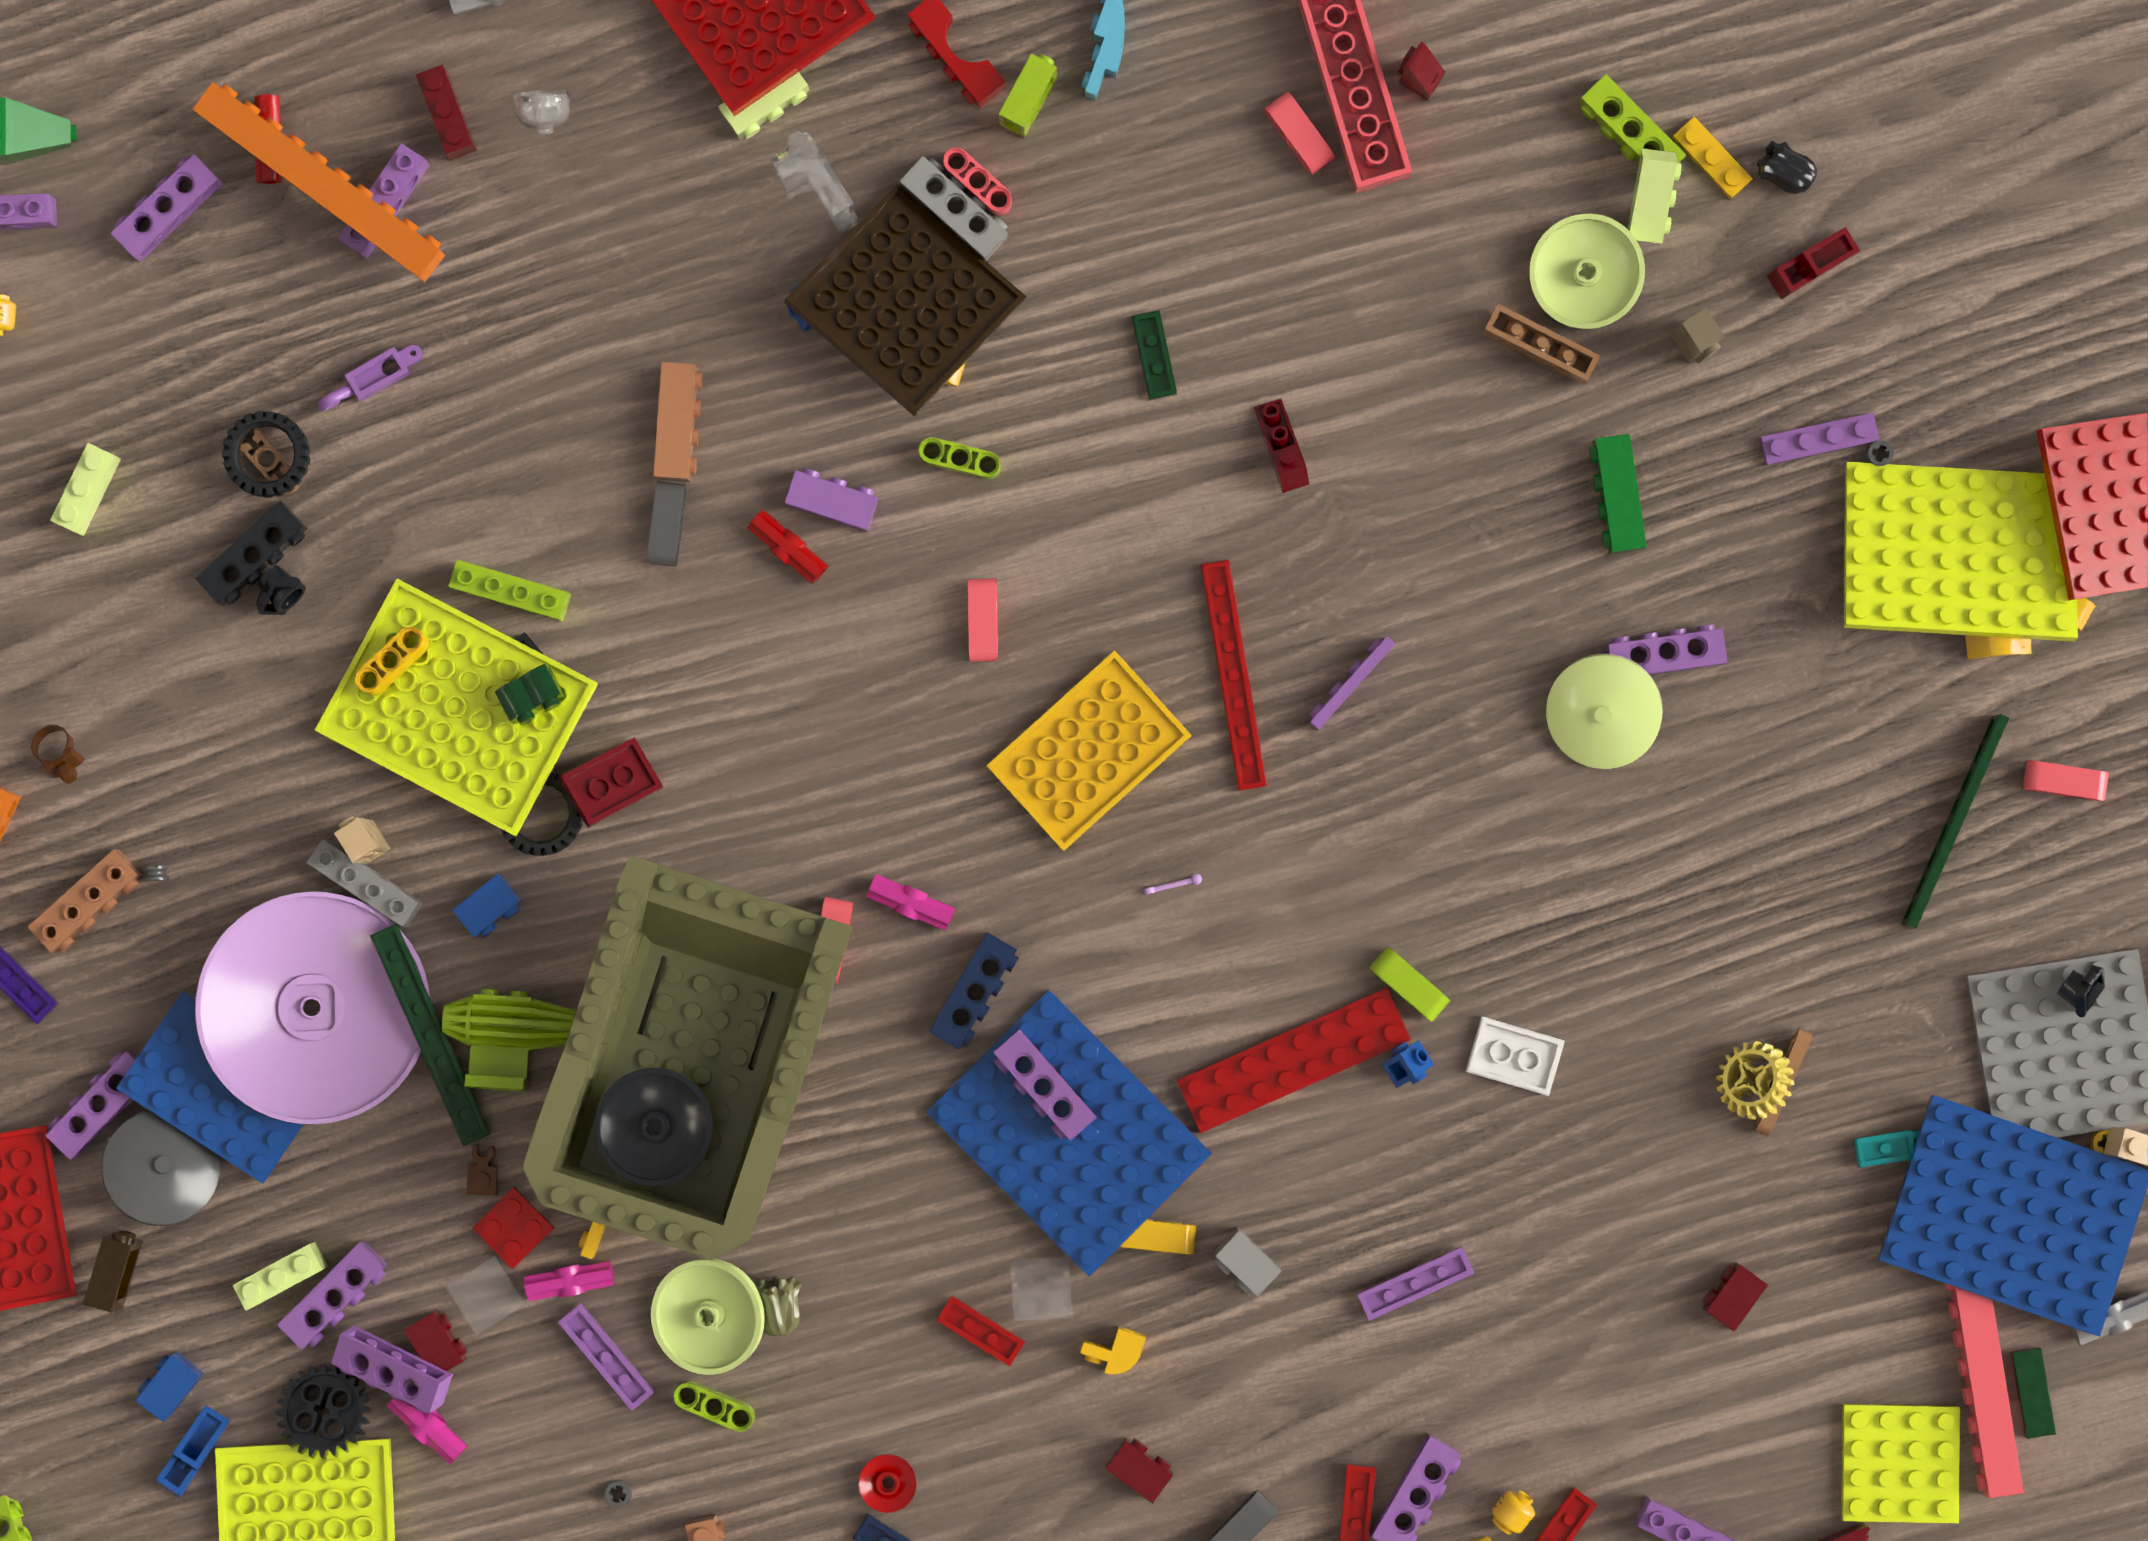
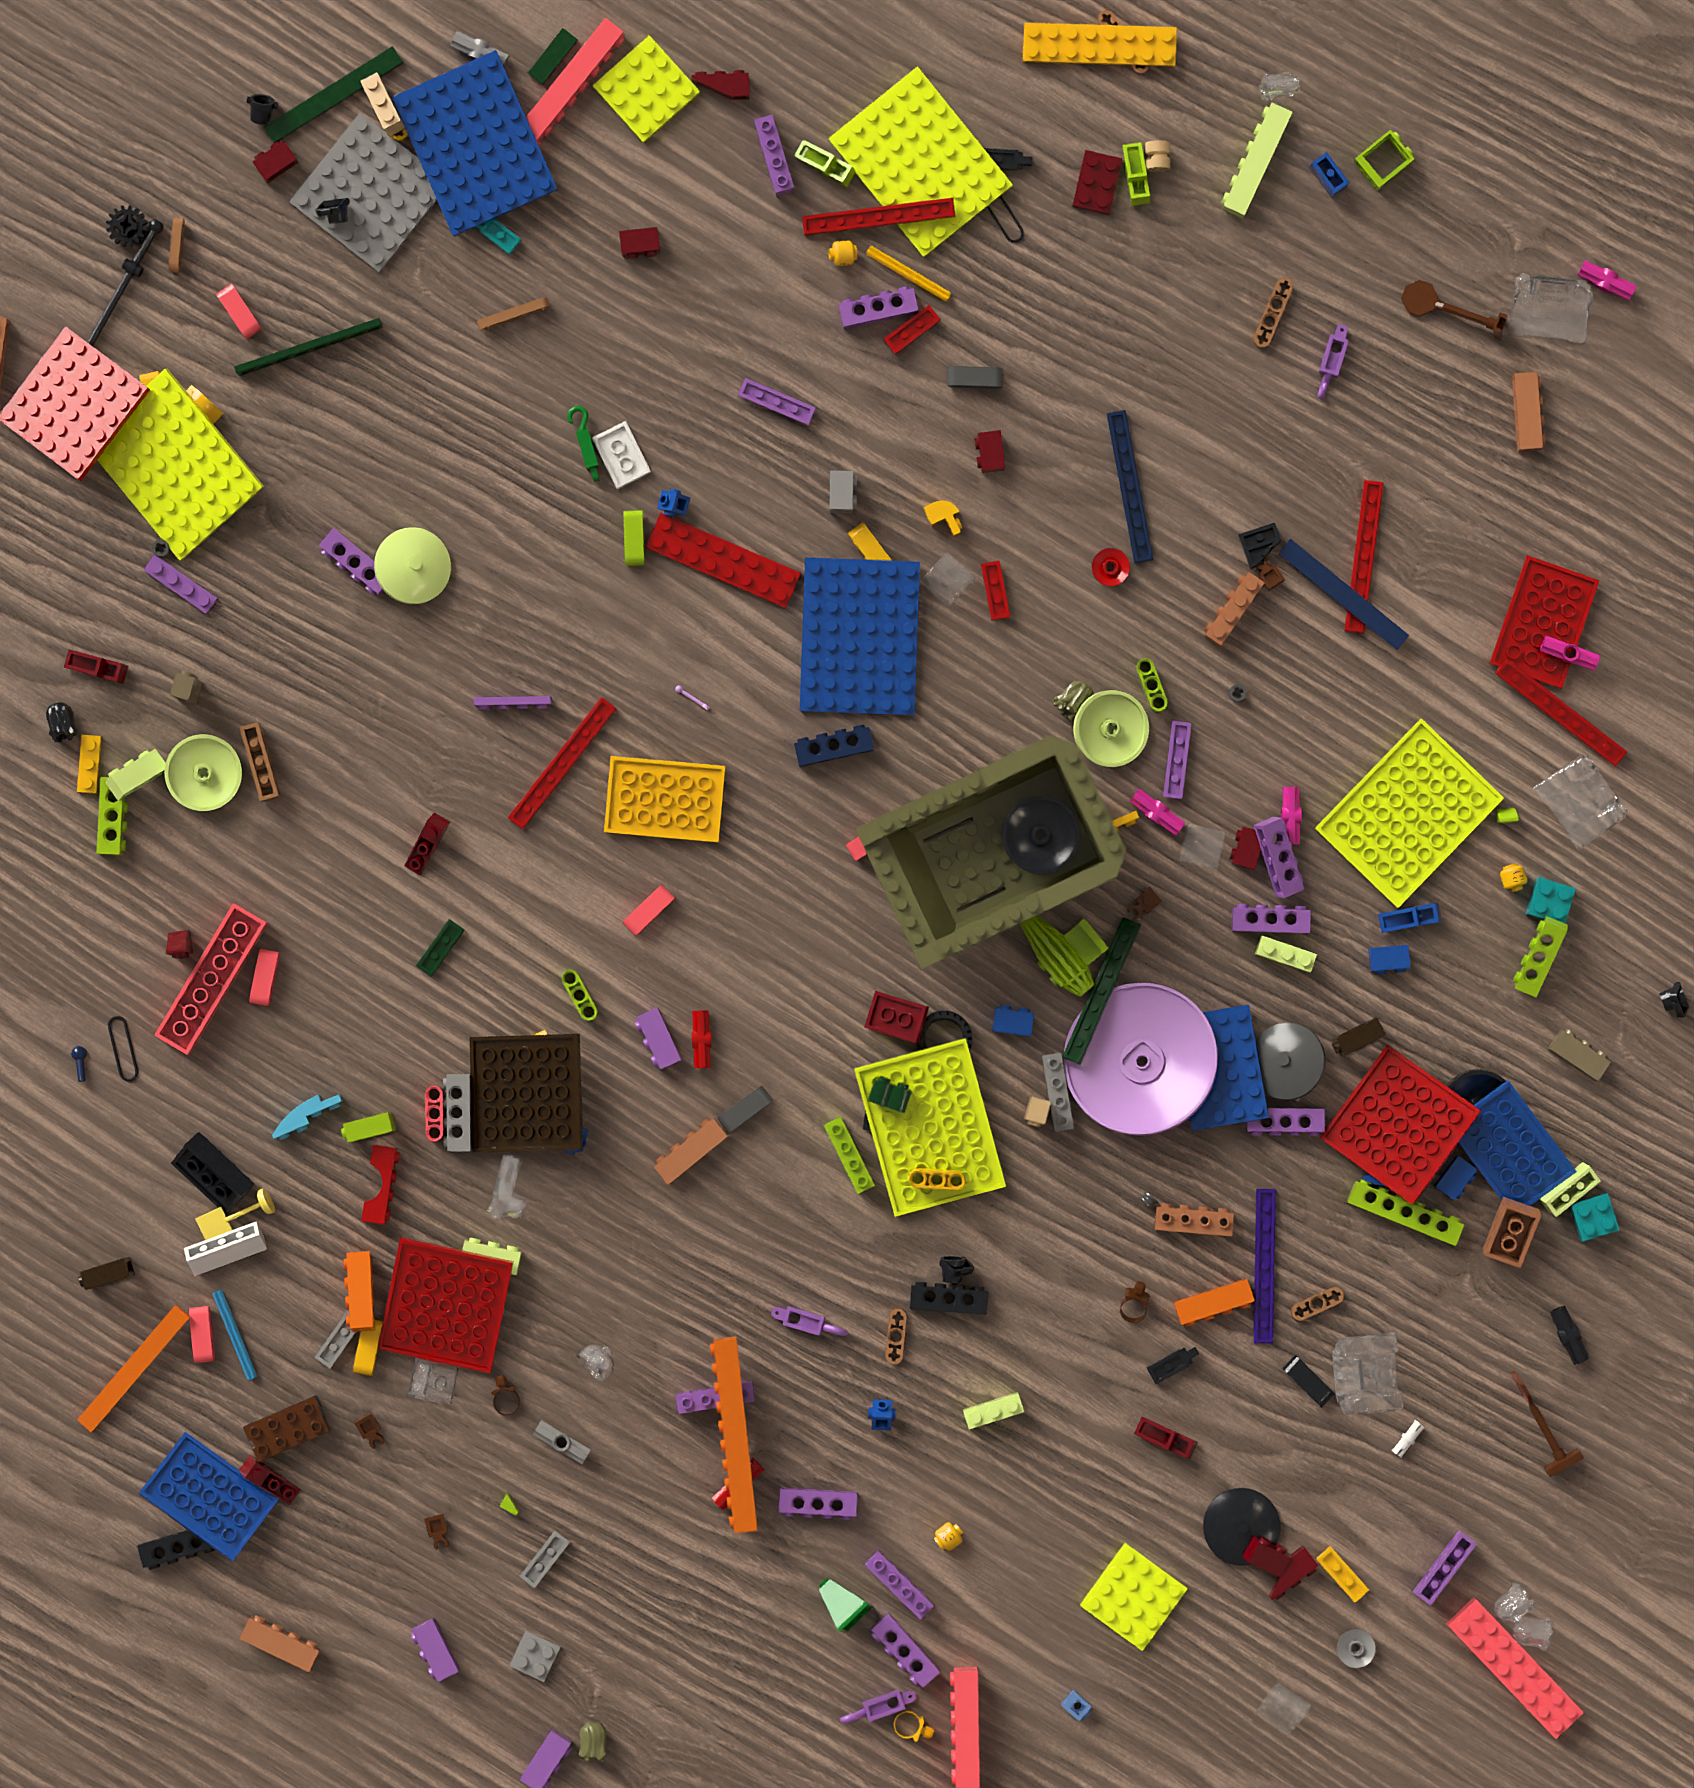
camera: 130 degrees left, 0 degrees up
black tyre [222,411,311,498] -> none
black gear [276,1364,372,1460] -> none
dark red brick [416,64,477,161] -> none
red plate [472,1187,555,1269] -> none
dark pink piece [866,874,955,931] -> none
medium lavender brick [993,1030,1097,1141] -> none
green brick [1589,434,1647,555] -> none
light yellow gear [1716,1041,1794,1120] -> none
none -> green piece [567,406,600,482]
none -> blue brick [868,1399,896,1431]

